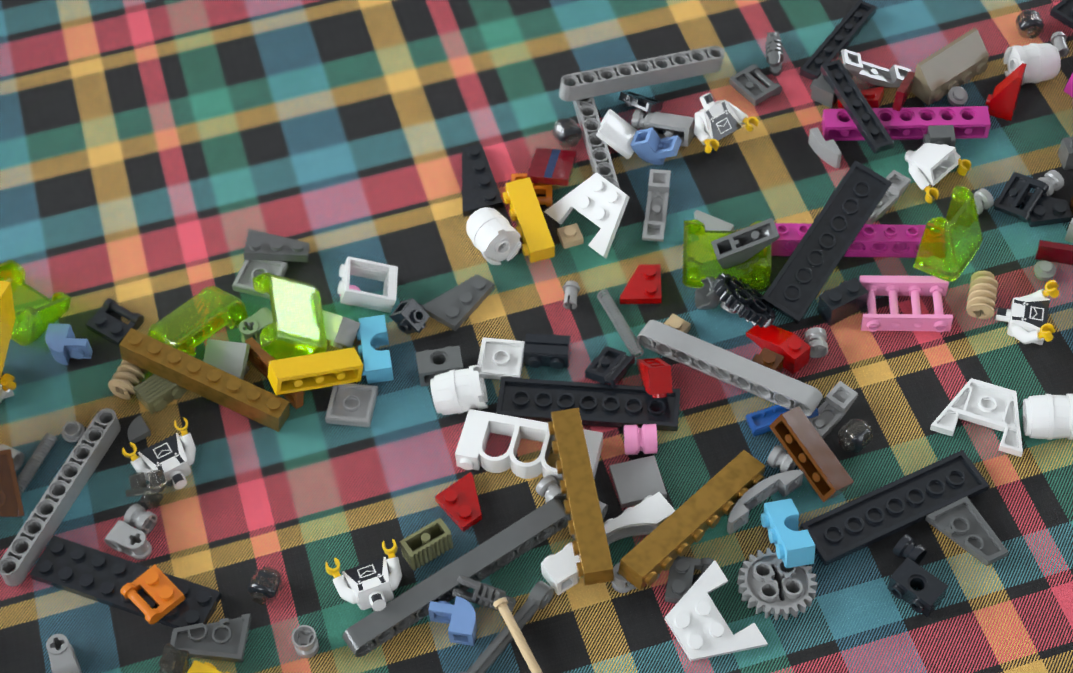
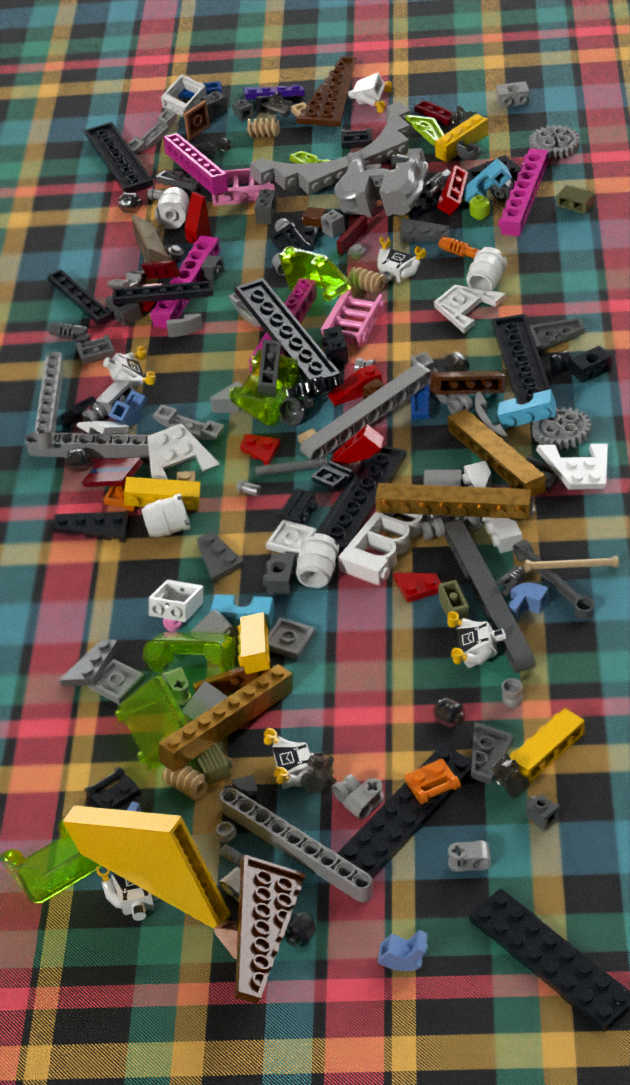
camera: 70 degrees left, 10 degrees down
black brick [390,298,430,335] -> none
bright pink wheel [624,424,658,455] -> none
white torso [905,143,971,204] -> none

